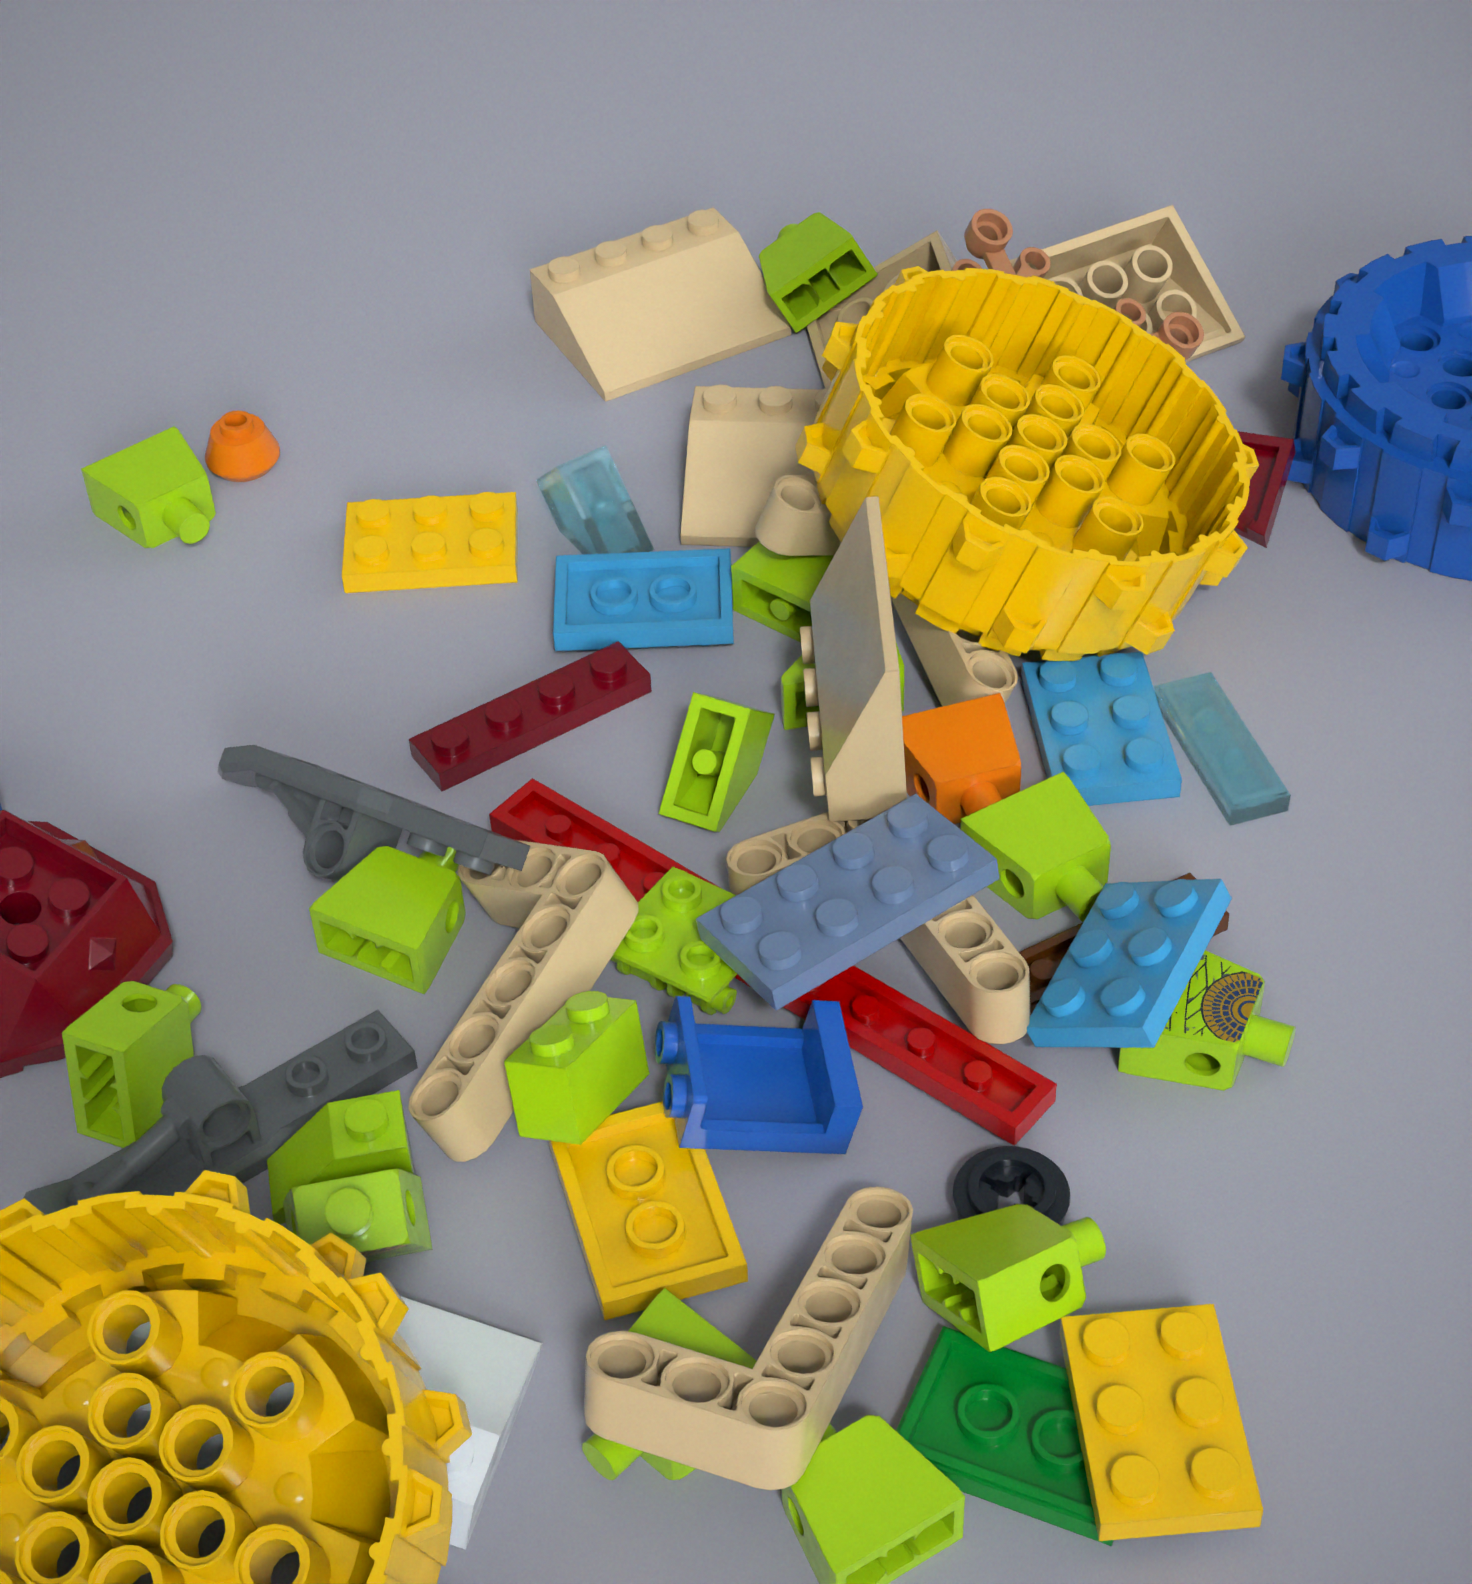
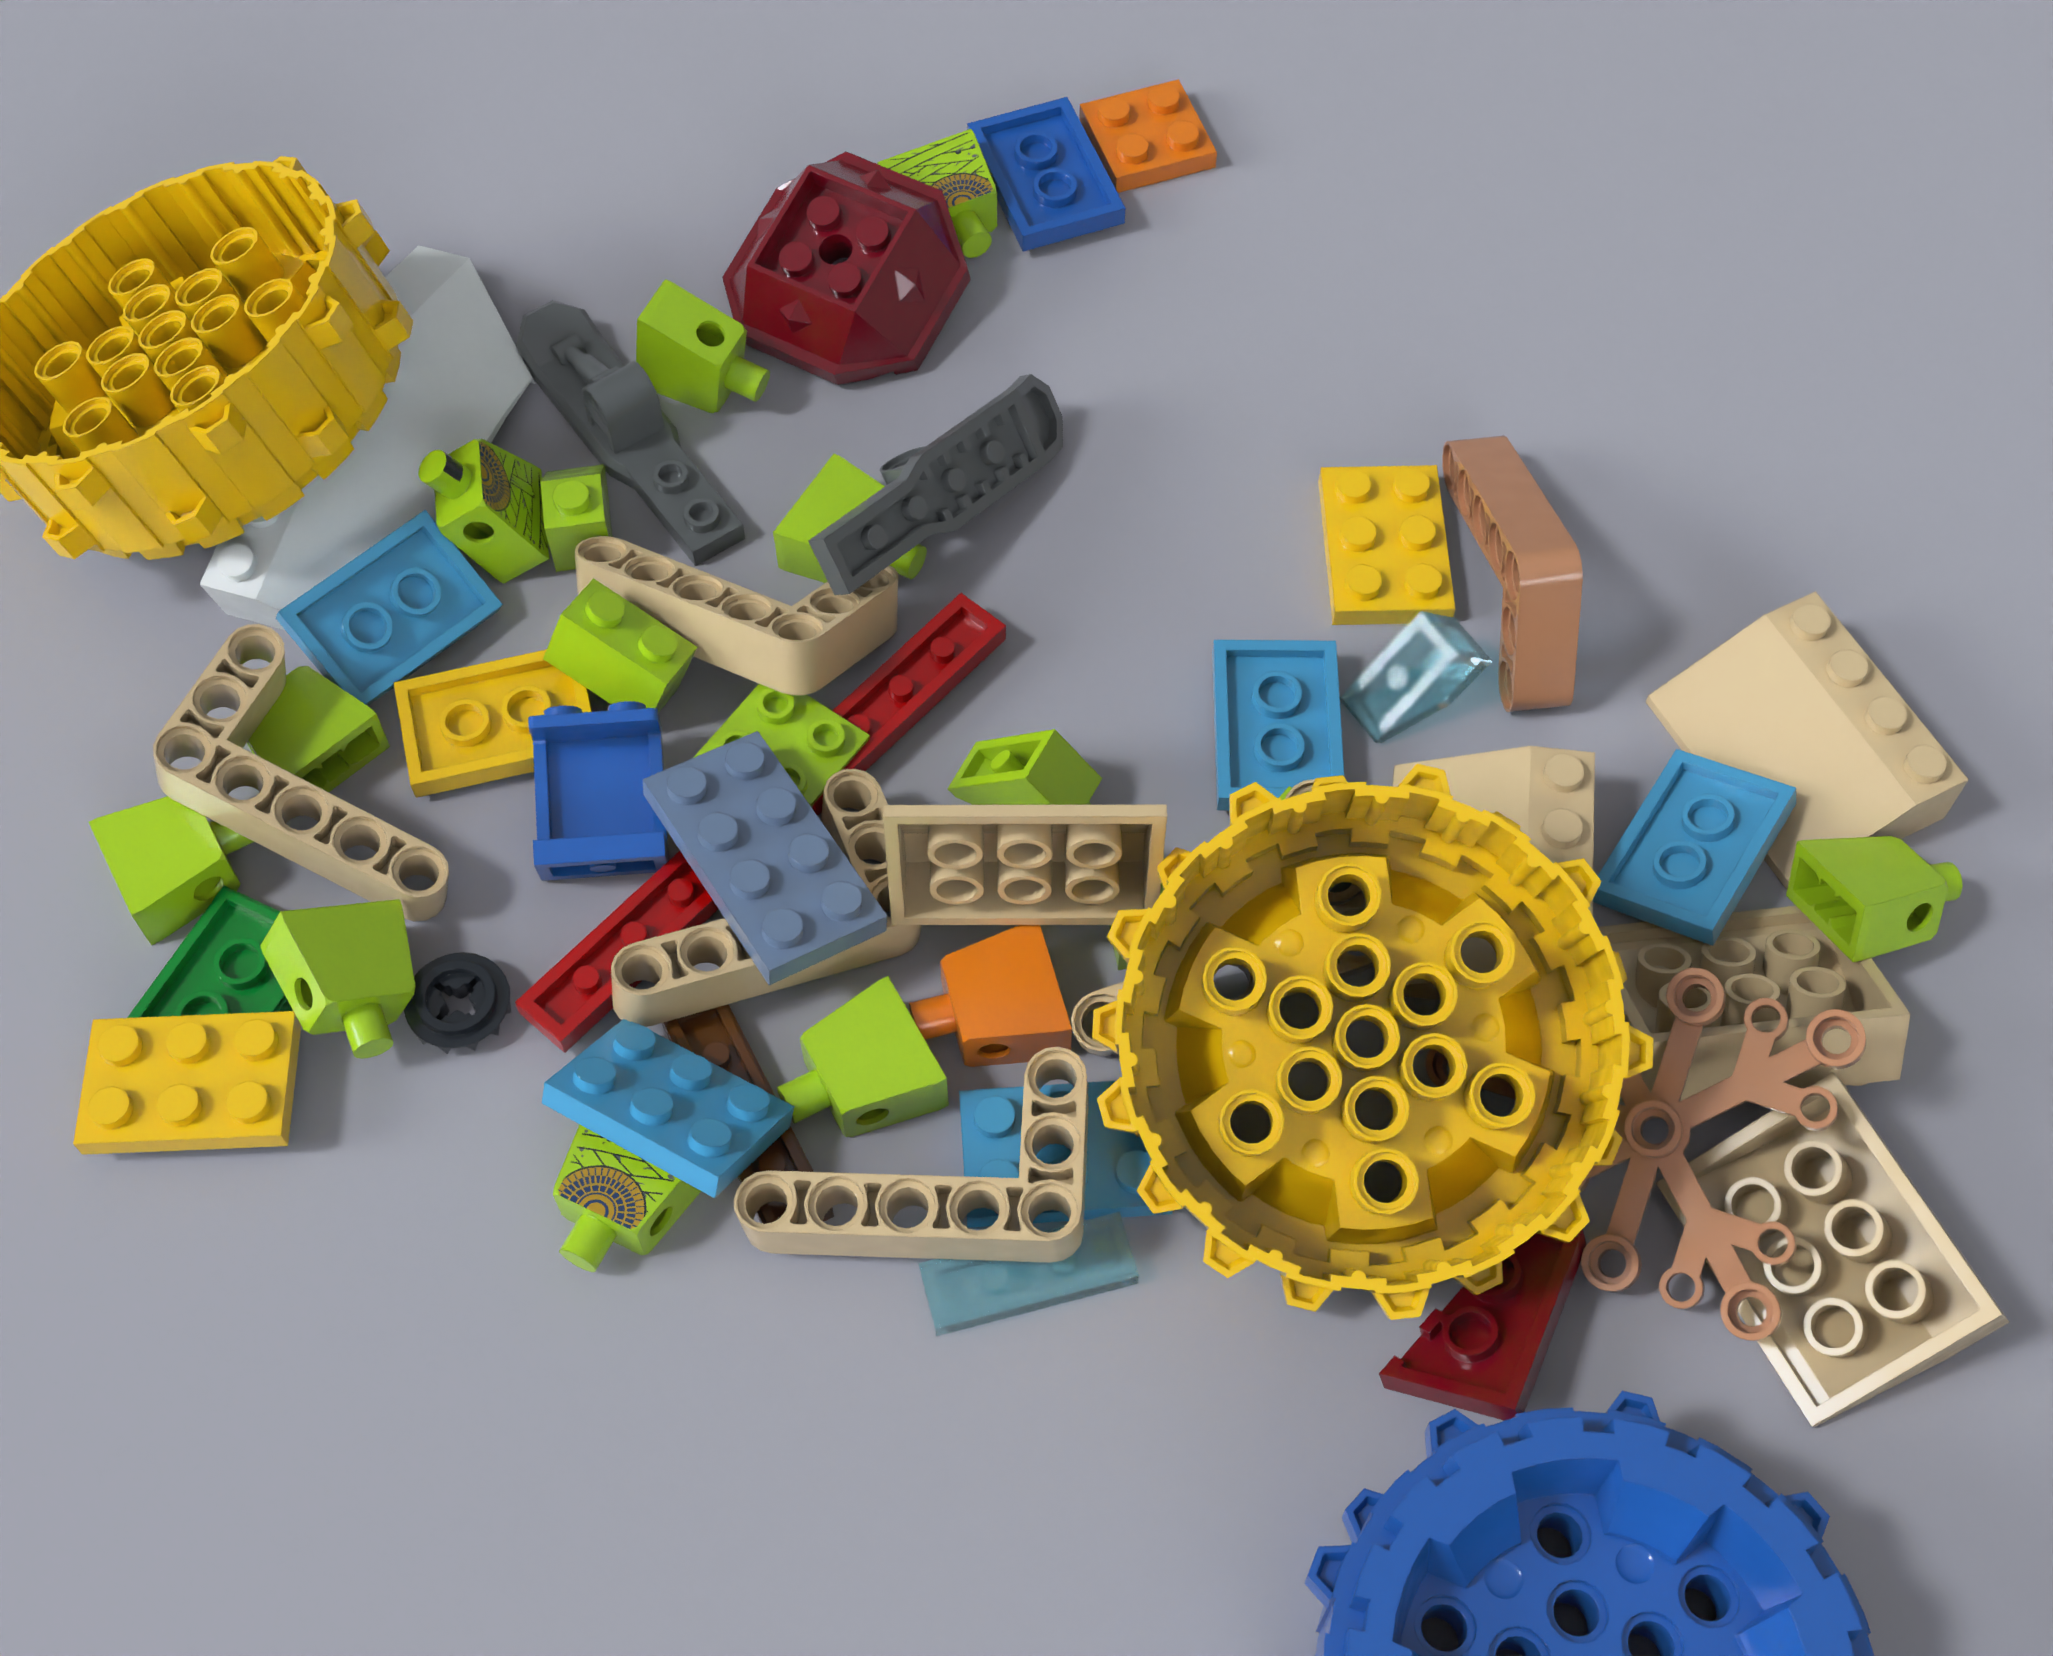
camera: 90 degrees right, 15 degrees up
lime torso [81,426,216,548] -> none
orange cone [205,410,280,482] -> none
dark red plate [409,641,652,792] -> none
none -> dark azure plate [276,510,503,706]
none -> tan beam [734,1047,1089,1263]
none -> nougat beam [1442,435,1583,712]
none -> dark azure plate [1593,749,1796,946]

